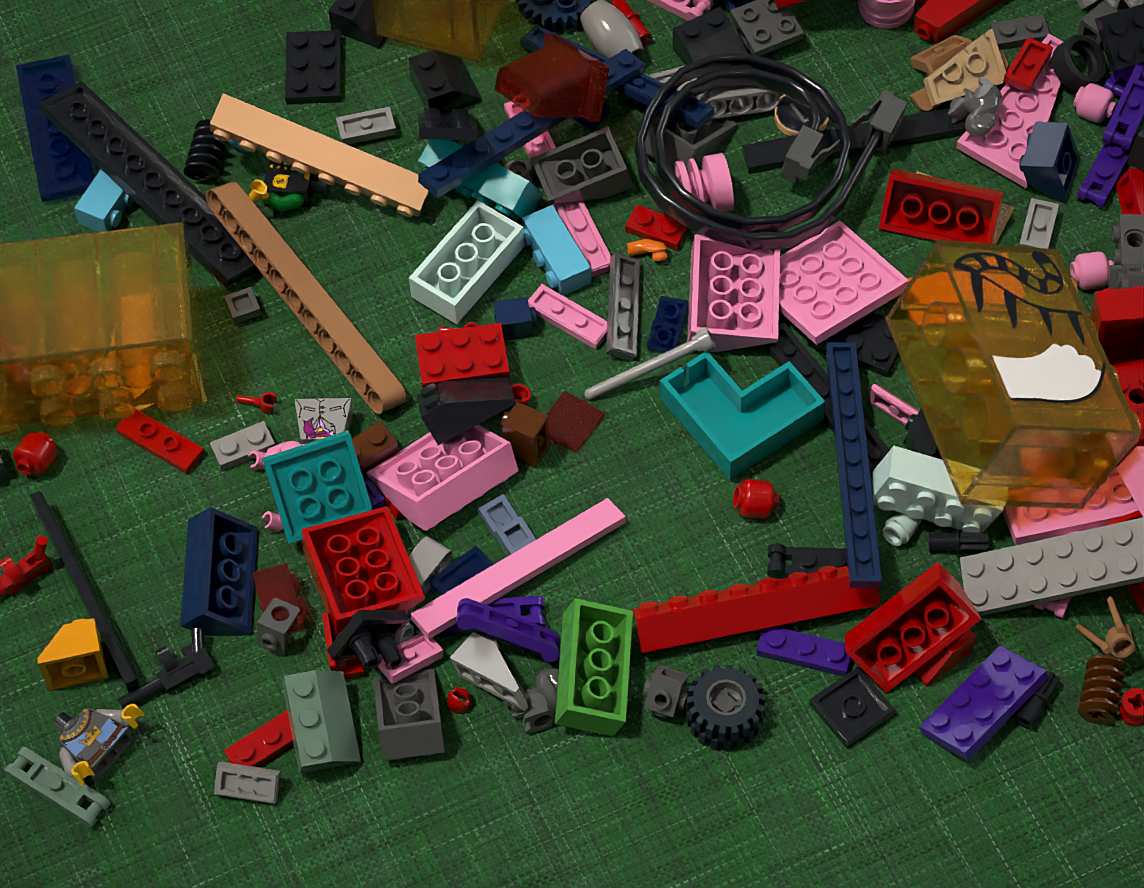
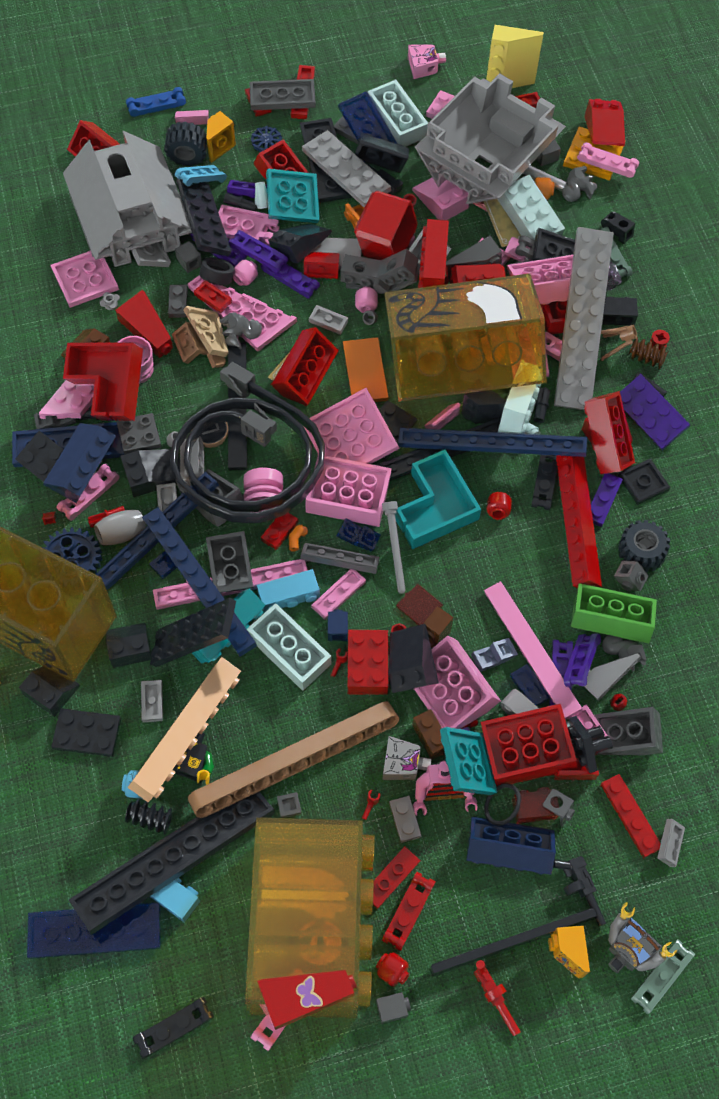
camera: 85 degrees left, 5 degrees up
sand green slope [282,670,361,774] -> none
clear red windscreen [495,33,609,122] -> none
dark blue slope [1019,122,1080,203] -> none
none -> red plate [382,872,436,951]
none -> black tyre [484,783,521,826]

